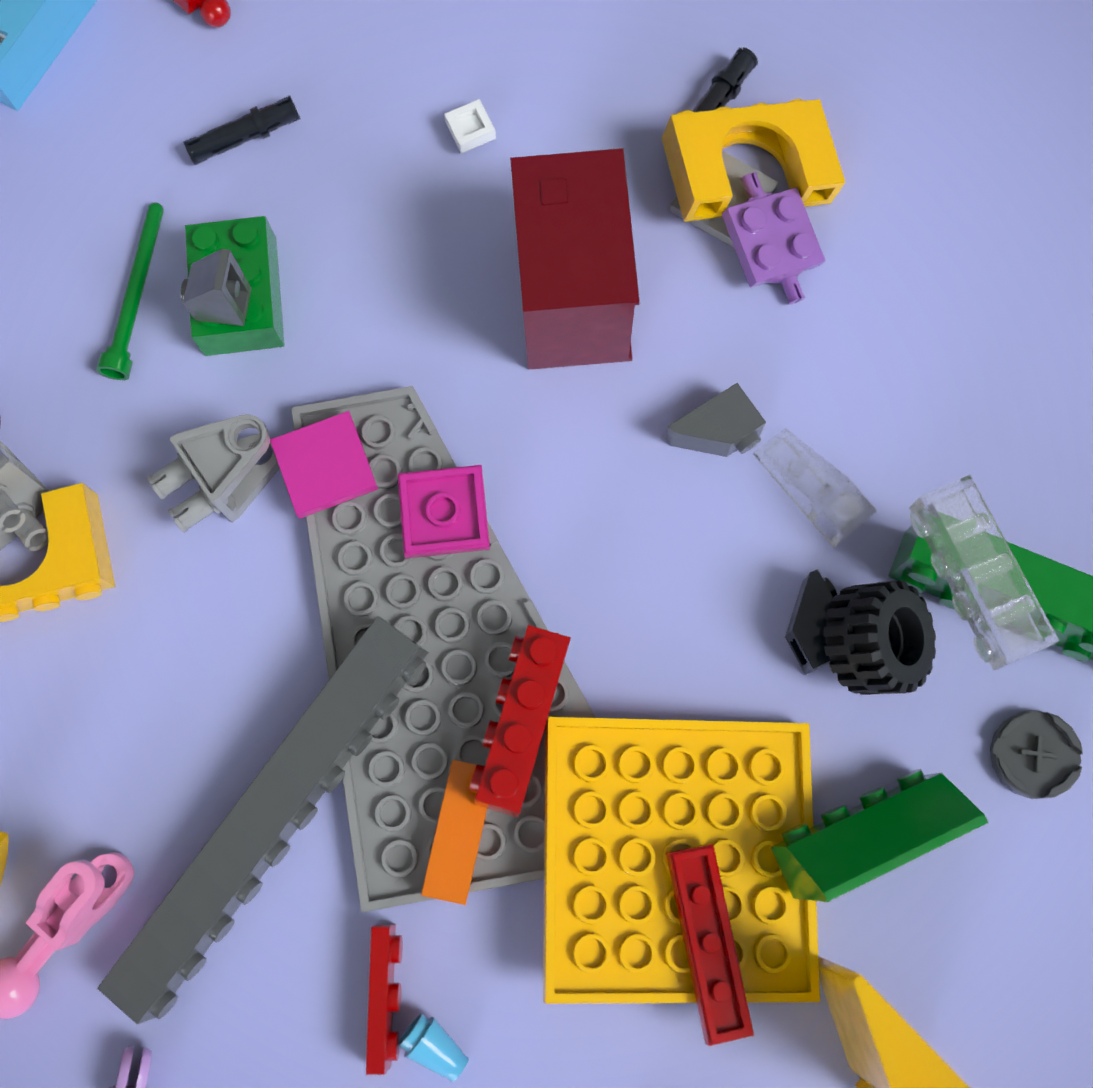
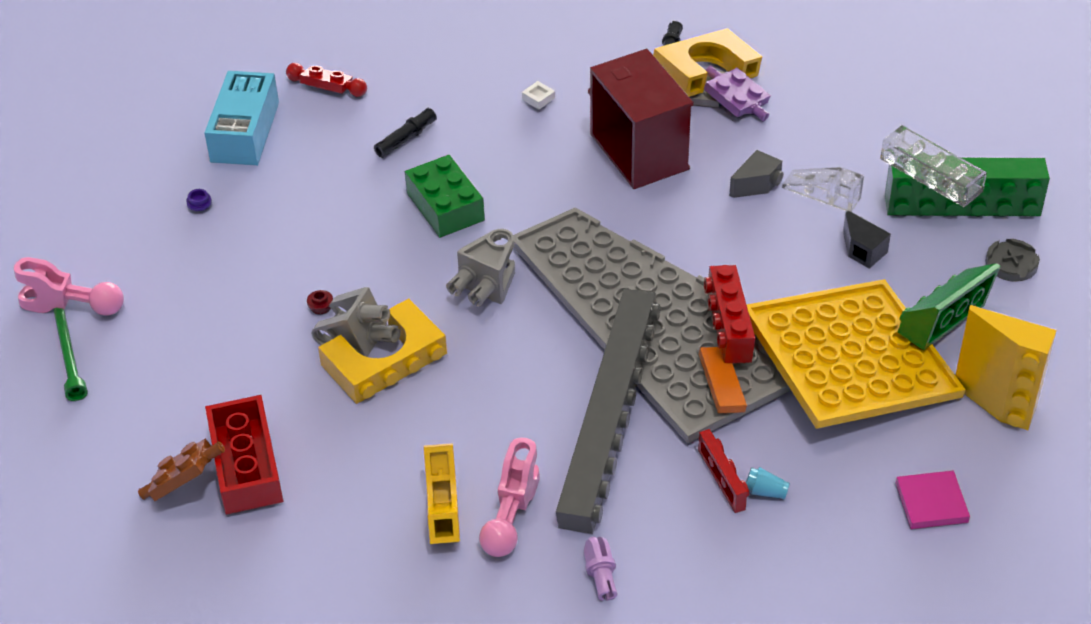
camera: 25 degrees left, 30 degrees down
green piece [96,202,164,380] -> none
dark grey slope [181,249,252,326] -> none
dark pink tile [270,411,378,519] -> none
dark pink tile [398,465,490,559] -> none
red tile [666,844,754,1046] -> none
black tyre [823,581,936,695] -> none

